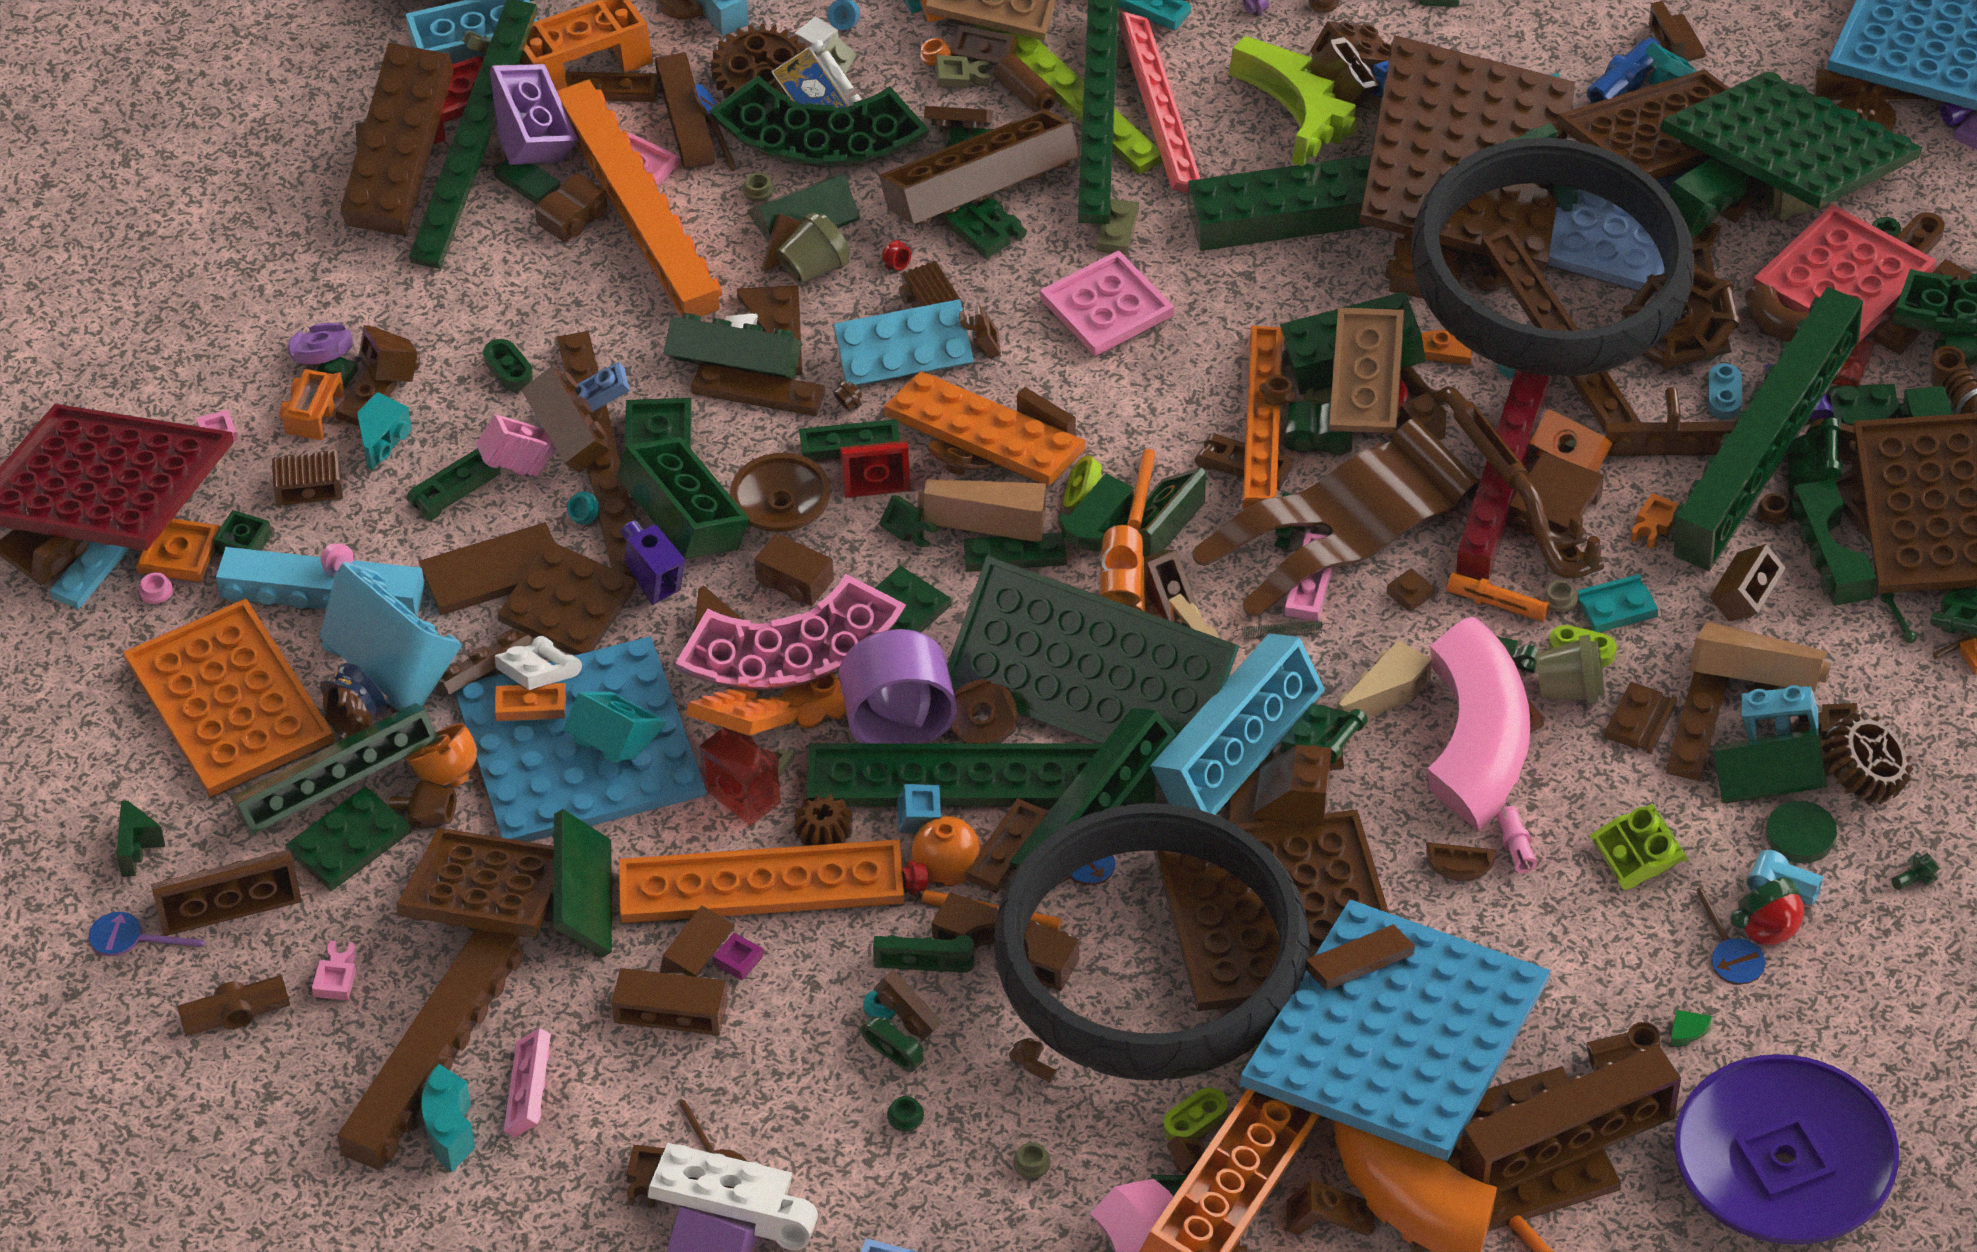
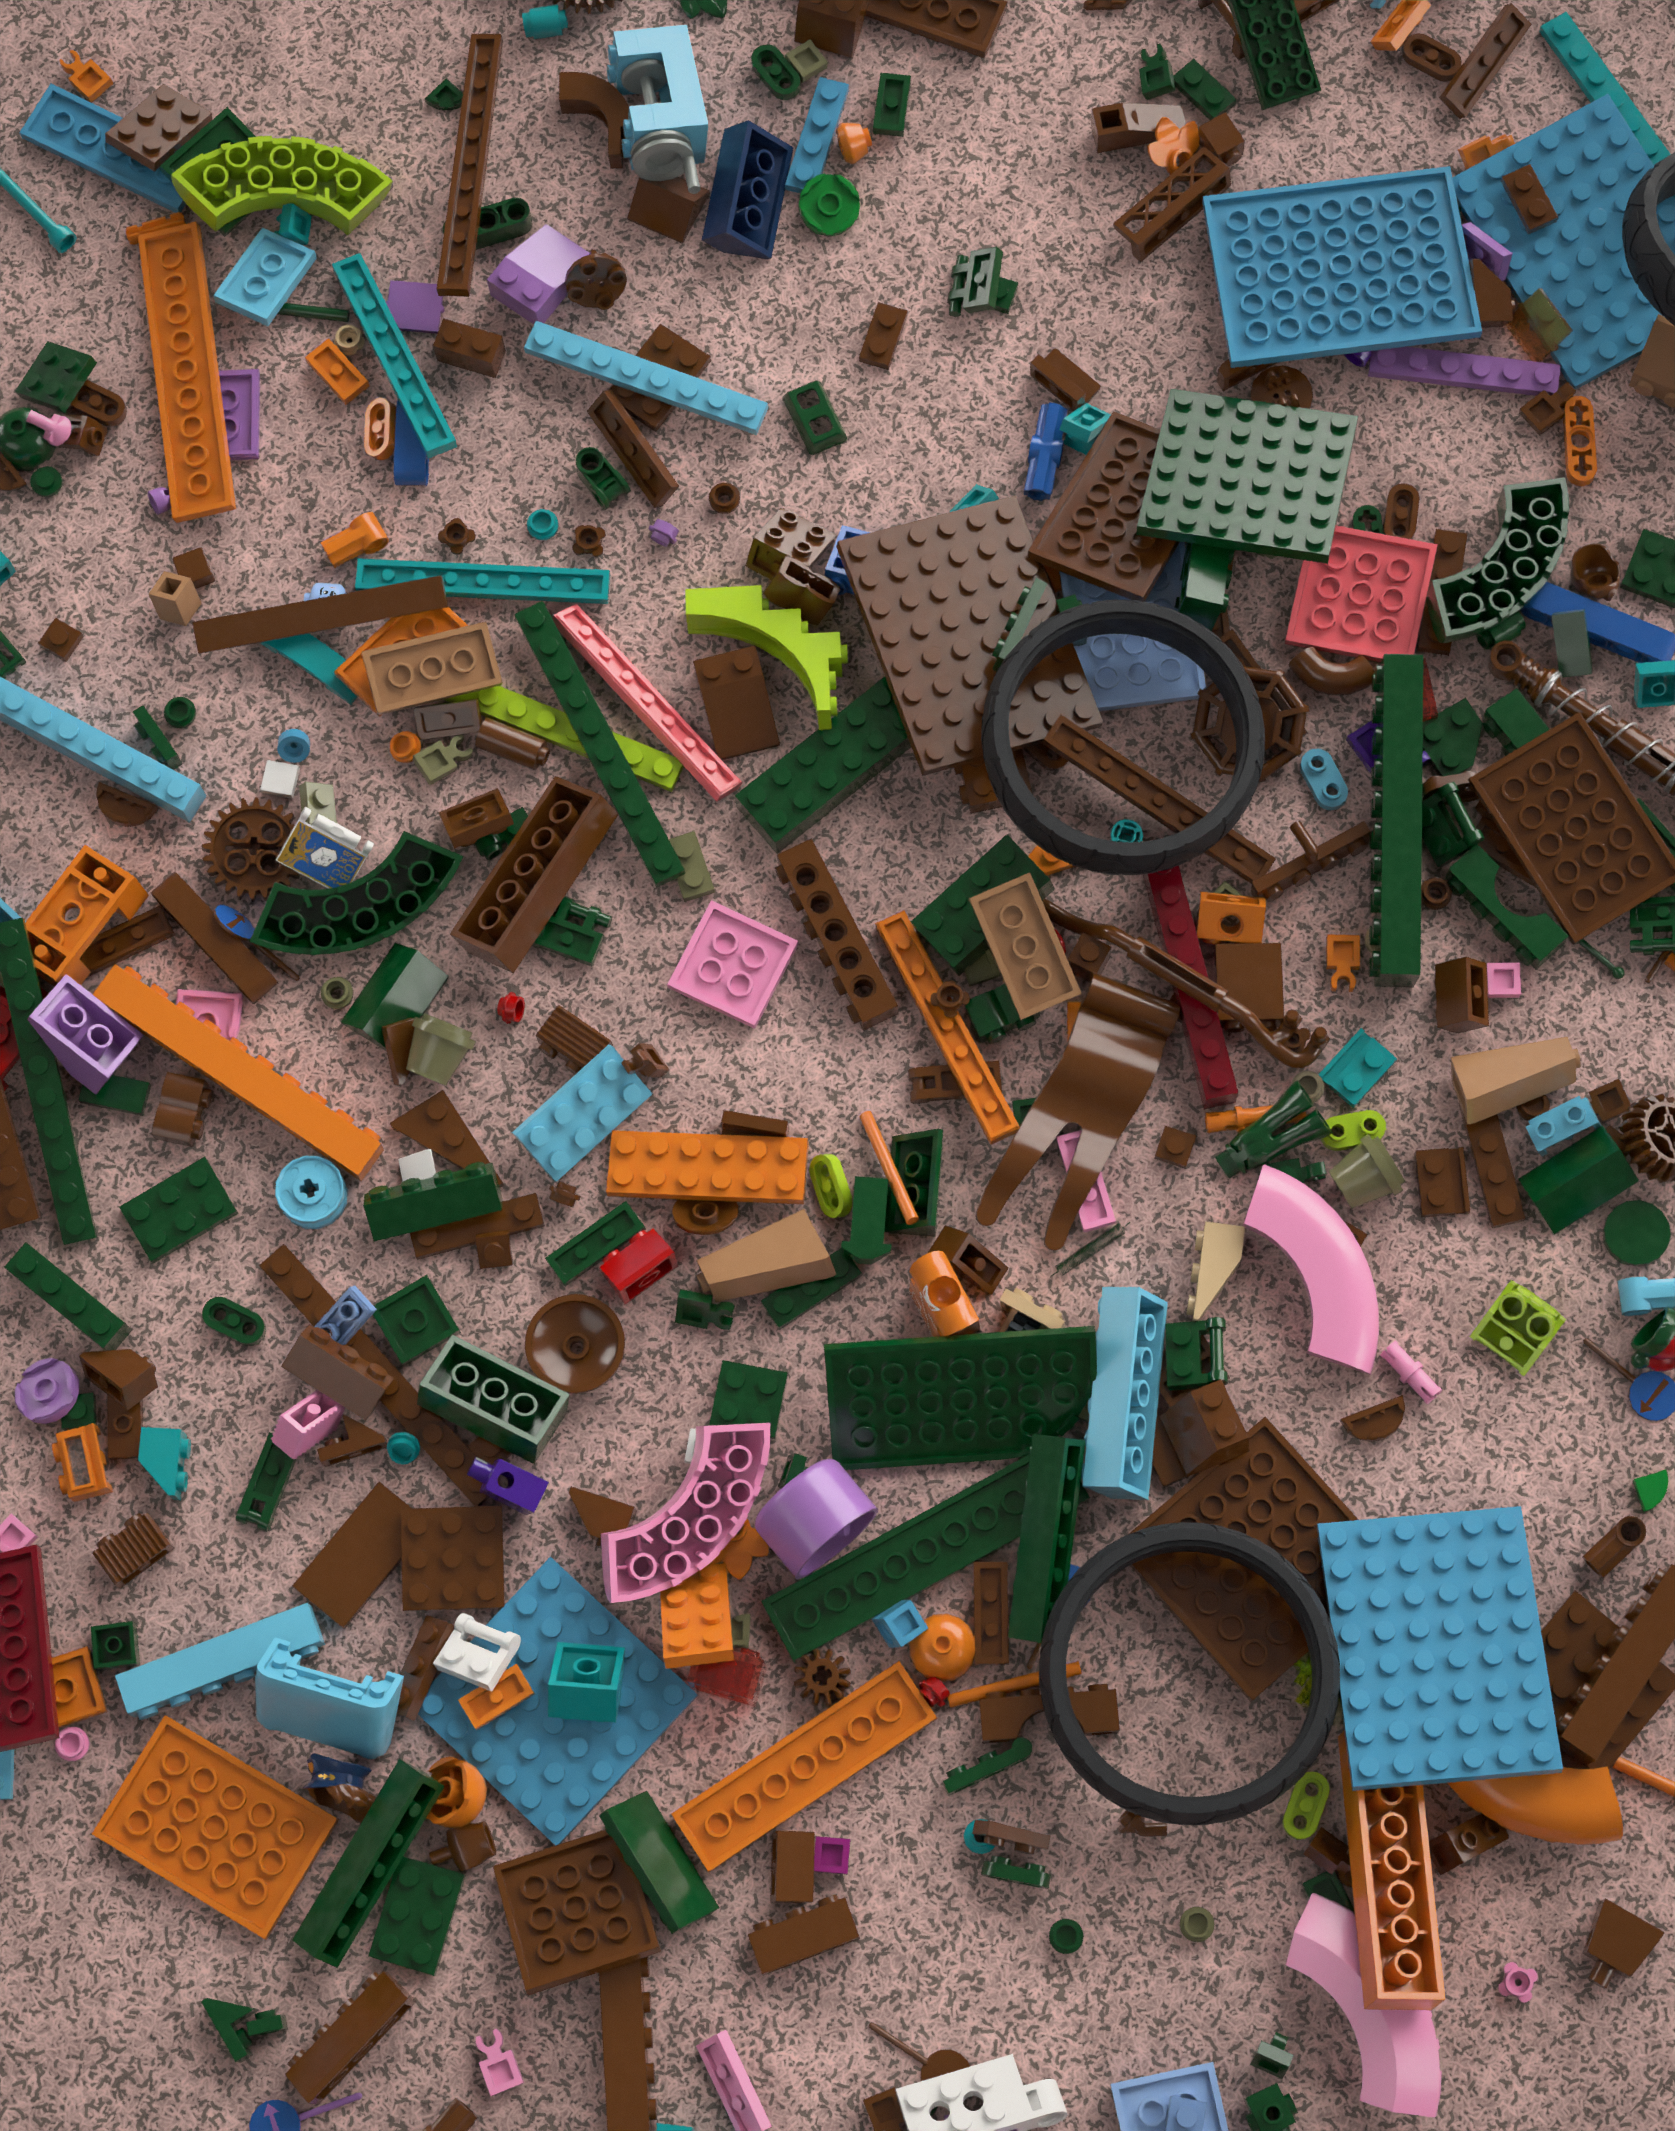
camera: 25 degrees left, 25 degrees up
bright pink plate [320,544,353,577] -> none
reddish brown brick [754,533,834,606] -> none
reddish brown plate [950,679,1018,743] -> none
reddish brown tile [1305,924,1415,990] -> none
none -> dark green arch [4,1242,132,1351]
none -> dark green plate [119,1156,238,1264]
none -> dark green plate [246,2010,288,2037]
none -> medium azure wheel [275,1156,348,1229]
none -> reddish brown slope [317,1414,388,1467]
none -> reddish brown plate [475,1230,513,1269]
none -> reddish brown slope [693,645,780,760]
none -> reddish brown brick [774,838,899,1031]
none -> dark green piece [1215,1080,1333,1179]
none -> bright pink plate [1487,963,1521,998]

